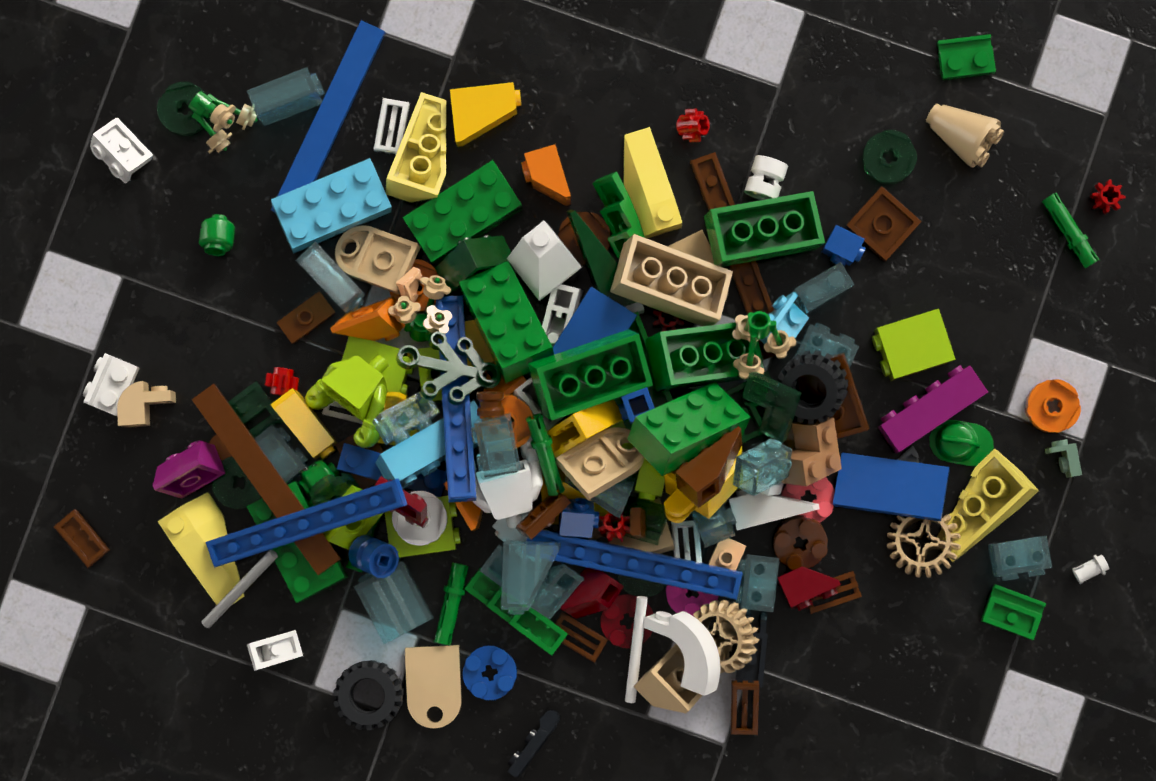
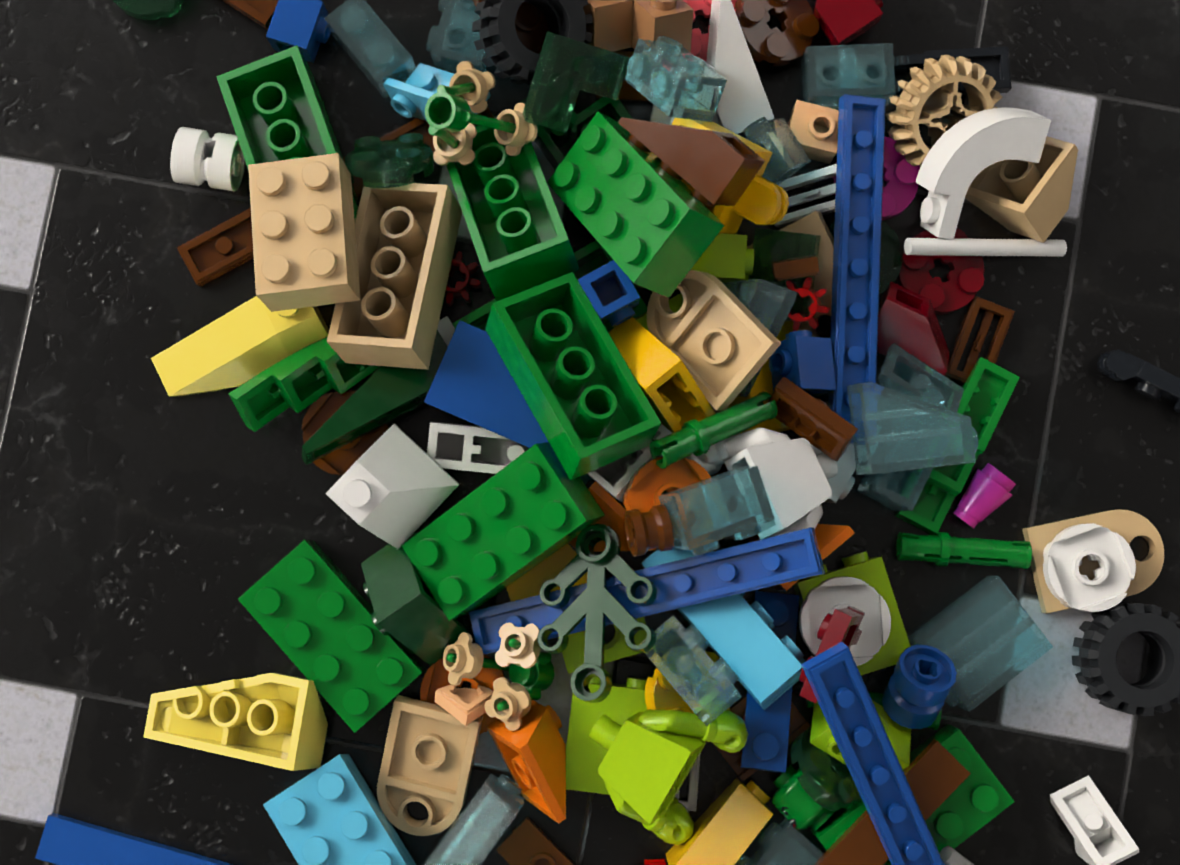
camera: 105 degrees left, 0 degrees up
white tile [374,98,410,155] -> none
yellow slope [450,82,522,147] -> none
blue plate [463,645,517,700] -> none
orange slope [521,144,571,206] -> none
red gear [676,109,710,142] -> none
reddish brown tile [730,680,759,735] -> none
none -> tan brick [248,153,360,312]
none -> clear green plate [345,133,434,188]
none -> dark pink cone [953,463,1016,529]
none -> white plate [1043,523,1136,612]

